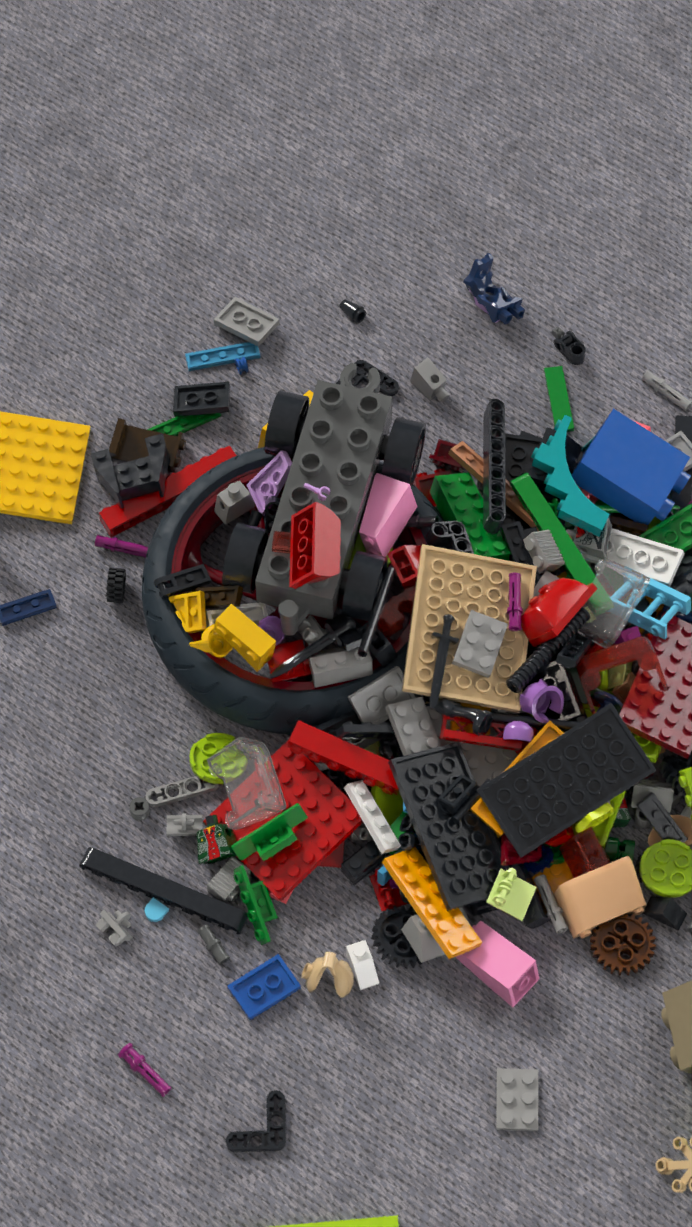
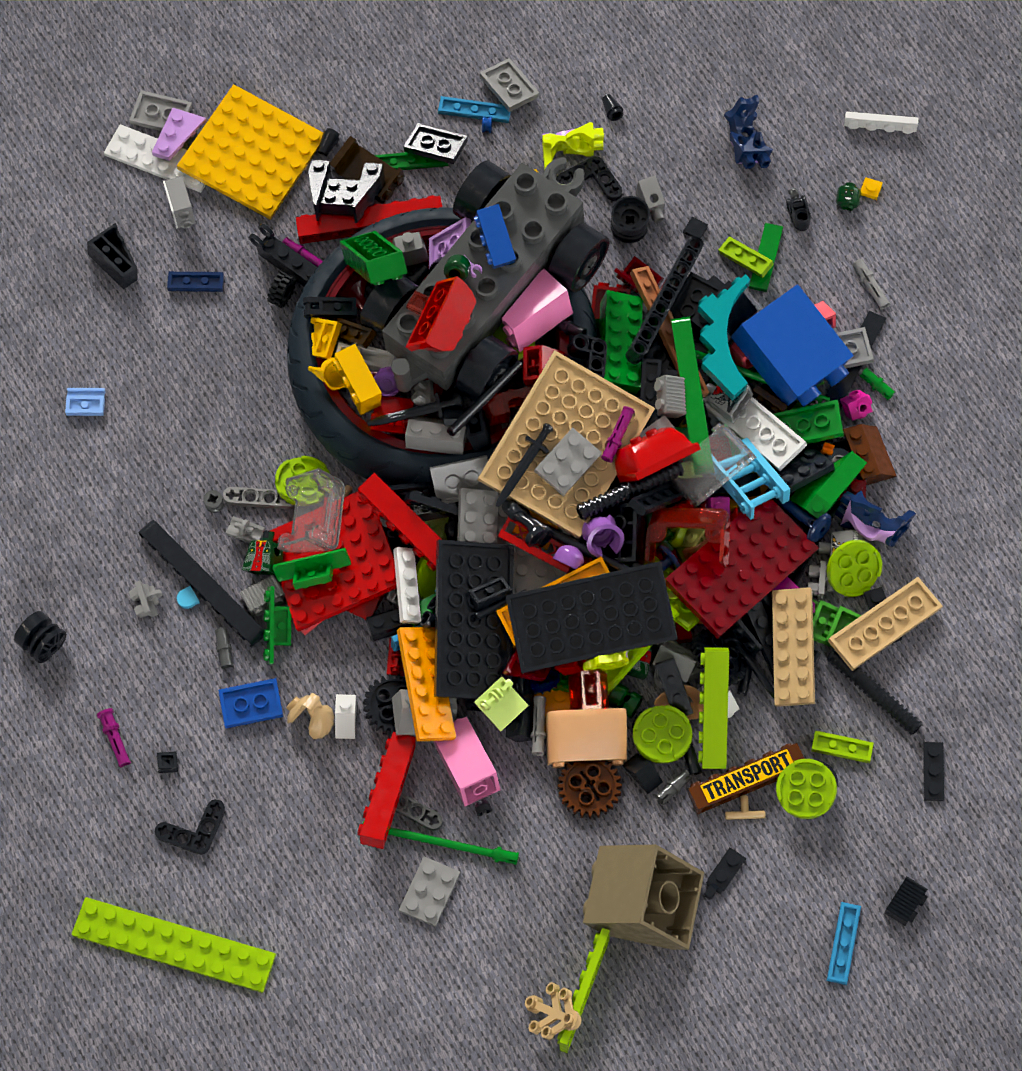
camera: 25 degrees right, 5 degrees up
none -> black wheel [14,611,67,663]
none -> black tile [156,751,178,773]
none -> black hinge [248,223,318,287]
none -> black cone [318,128,340,156]
none -> green brick [340,231,408,285]
none -> red brick [357,732,416,849]
none -> green bar [362,821,519,865]
none -> dark grey beam [374,788,443,831]
none -> dark green head [444,254,471,281]
none -> blue wedge [474,204,516,269]
none -> black hinge [475,800,492,816]
none -> neon yellow hips [542,122,604,171]
none -> black wheel [610,196,650,243]
none -> black tile [683,217,708,238]
none -> lime plate [718,236,774,278]
none -> dark green head [836,182,861,211]
none -> white plate [844,112,918,134]
none -> yellow plate [861,177,883,200]

